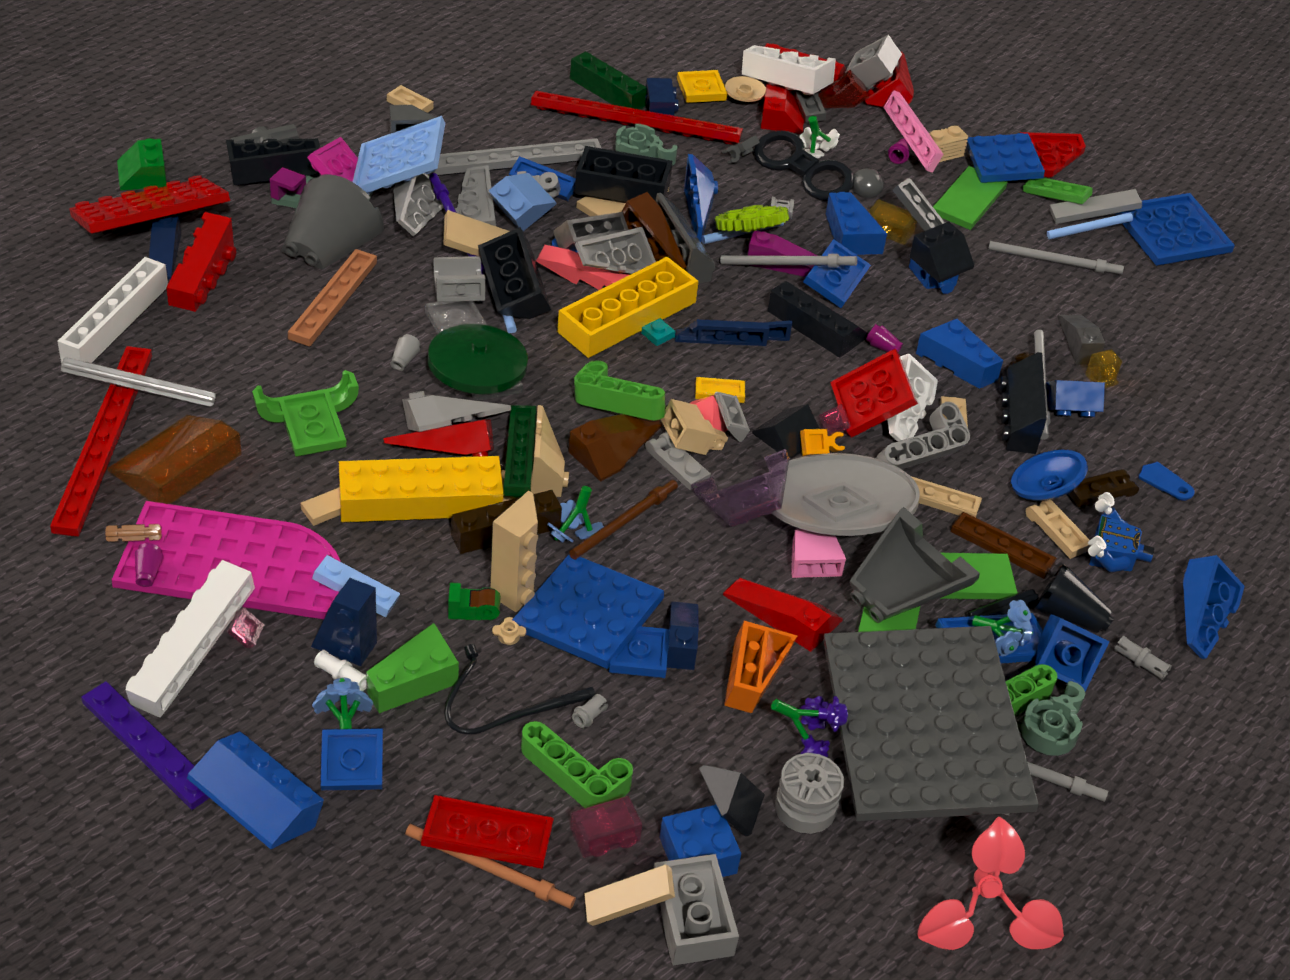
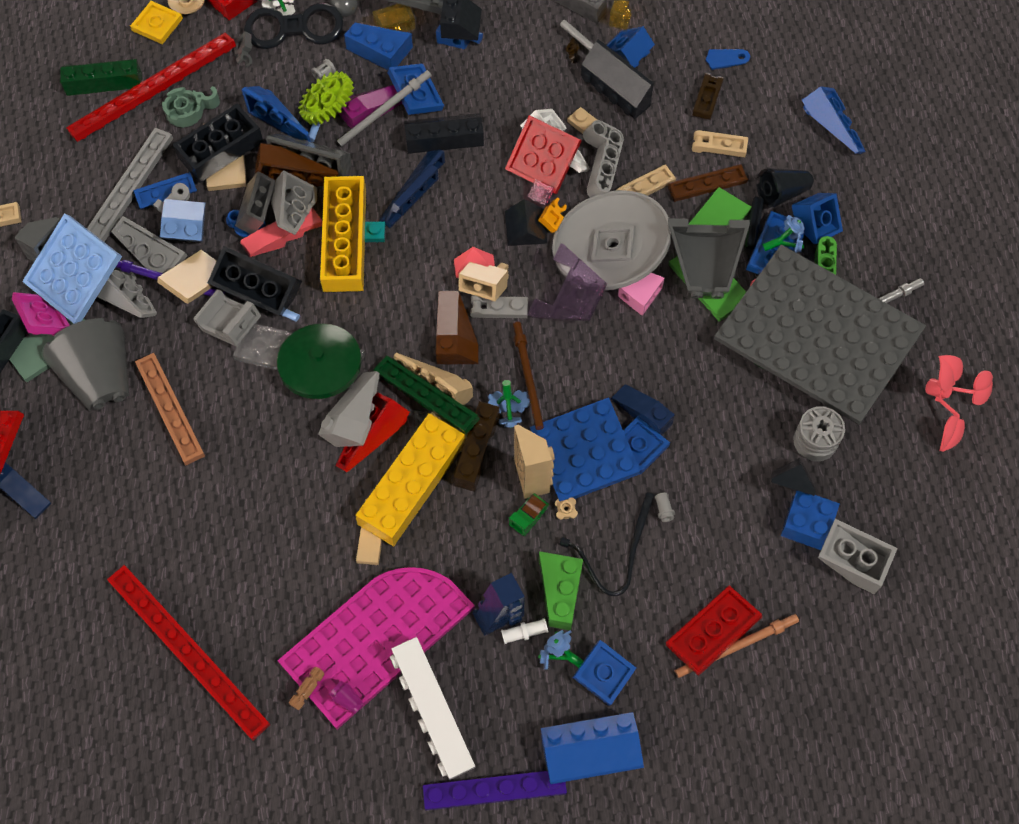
camera: 45 degrees left, 20 degrees up
white brick [58,257,168,364] -> none
light grey axle [61,357,216,407] -> none
clear orange slope [107,415,241,504] -> none
red wedge [166,212,236,312] -> none
clear pink plate [227,608,264,648] -> none
bright green piece [252,370,359,457] -> none
magenta panel [270,167,306,200] -> none
light blue plate [312,555,400,617] -> none
light grey cone [390,334,420,371] -> none
bright green beam [521,721,633,814] -> none
clear pink brick [570,796,642,858] -> none
bright green beam [574,361,666,420] -> none
tan tile [584,864,675,926] -> none
dark blue brick [646,78,679,116] -> none
yellow tile [695,377,745,403] -> none
light grey slope [714,392,750,442] -> none
red wedge [723,578,843,652] -> none
orange wedge [724,621,797,713] -> none
dark purple plant [771,696,848,757] -> none
magenta cone [866,324,903,352] -> none
blue wedge [916,319,1003,389] -> none
blue dish [1011,450,1088,501] -> none
sand green piece [1021,681,1085,756] -> none
blue torso [1088,492,1154,572] -> none
light grey pin [1114,636,1172,680] -> none

